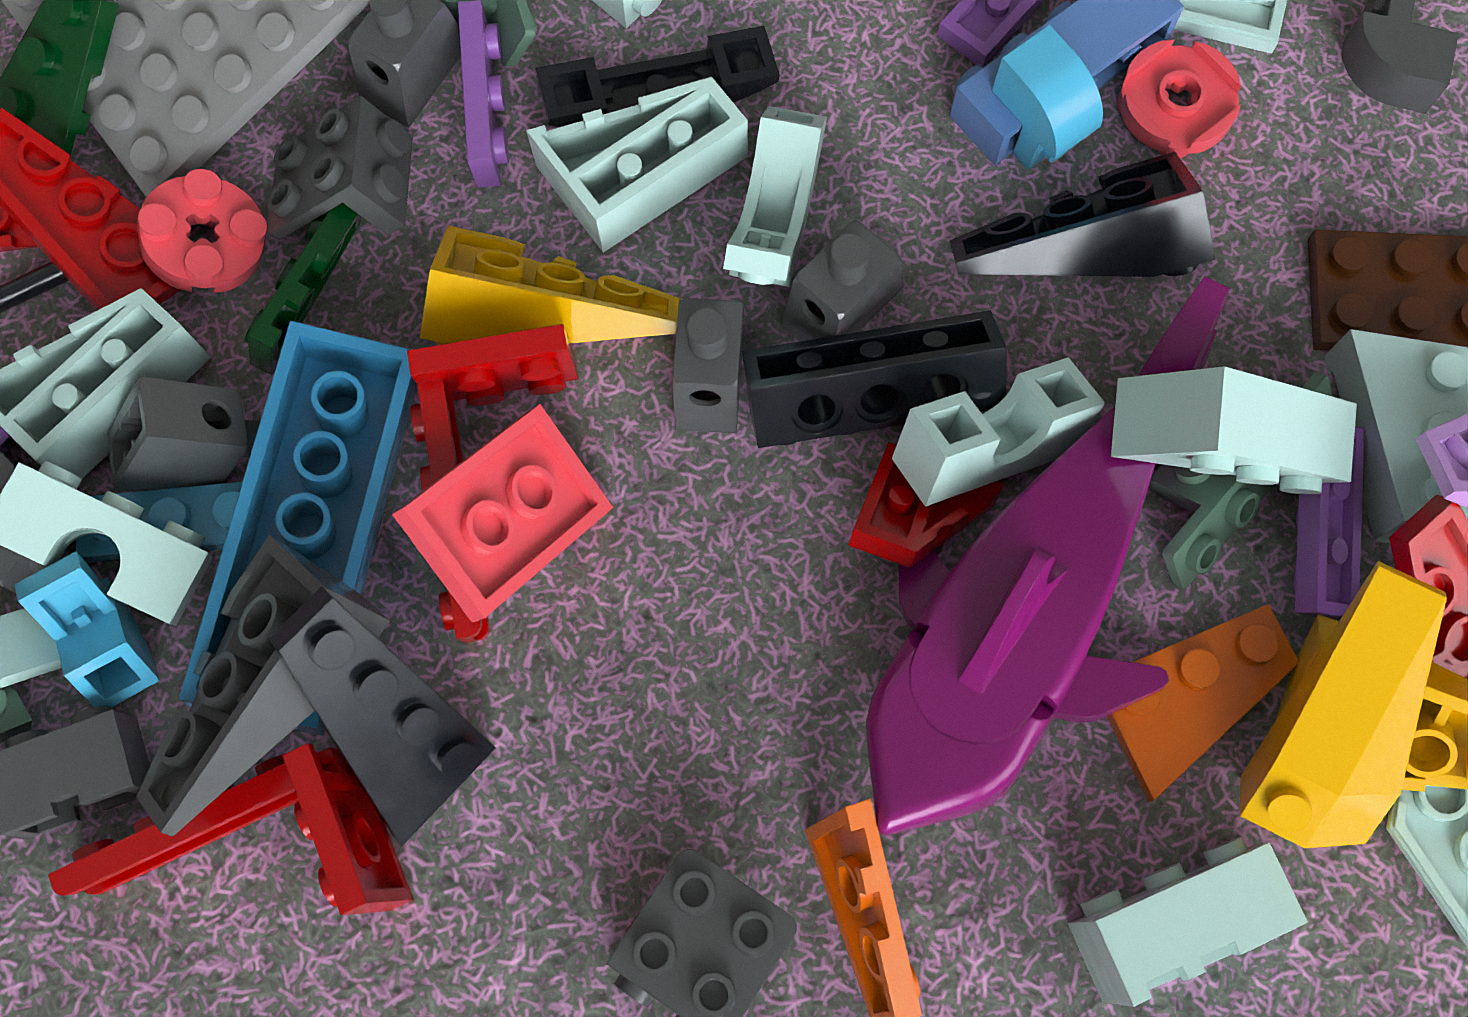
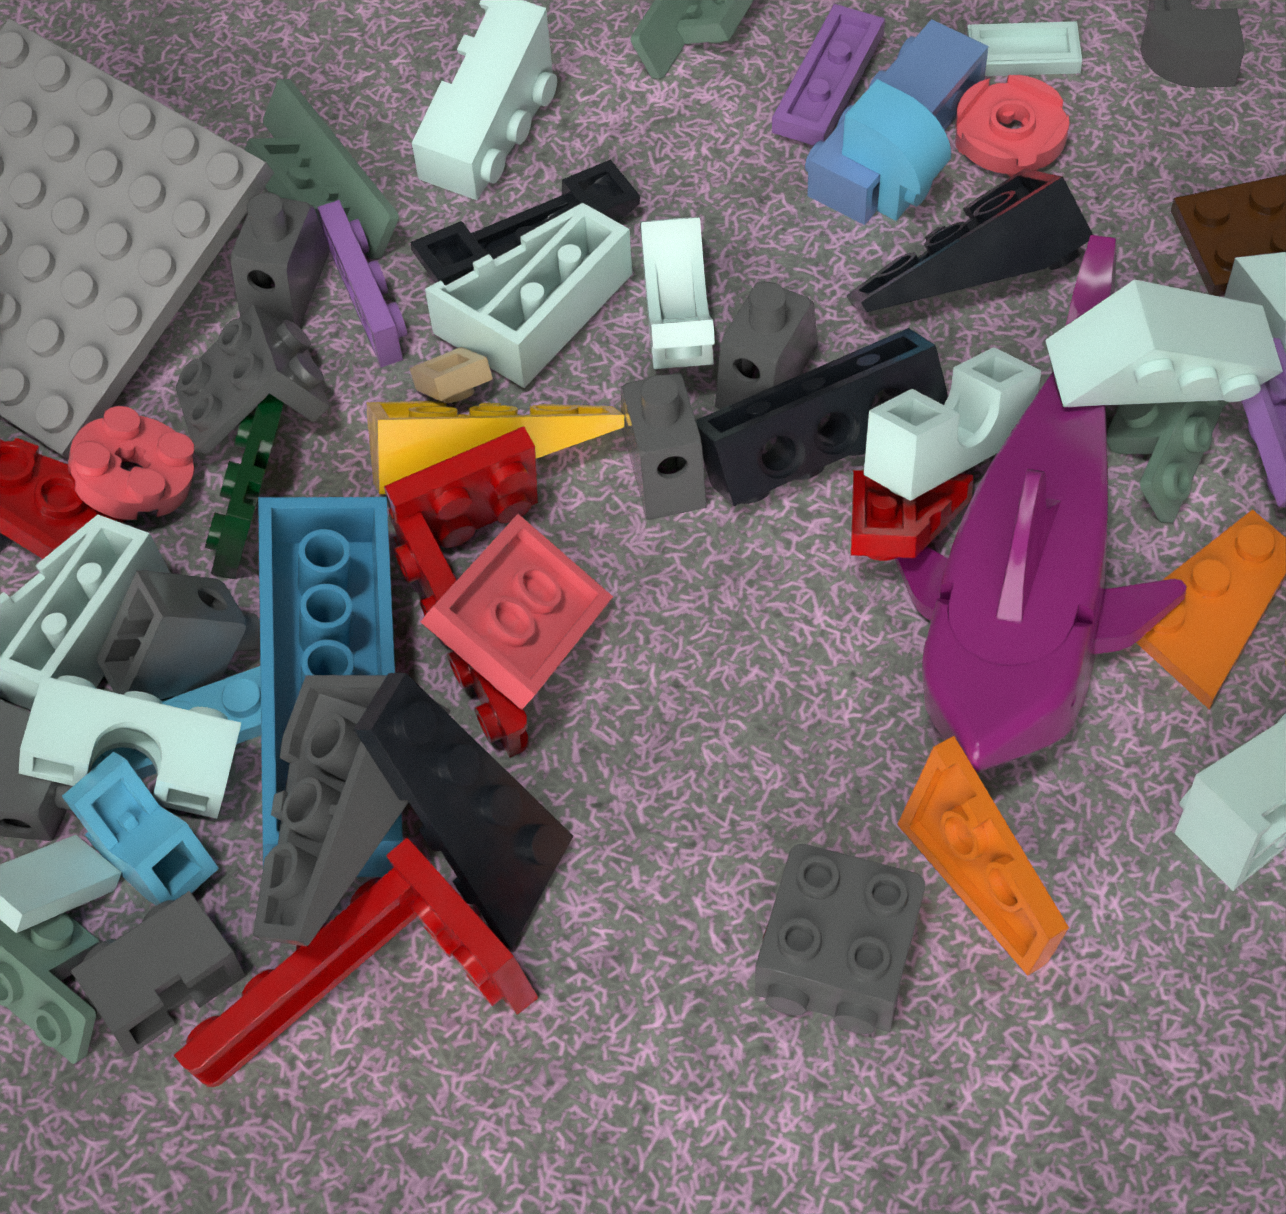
camera: 15 degrees left, 15 degrees down
none -> tan plate [410,347,493,403]

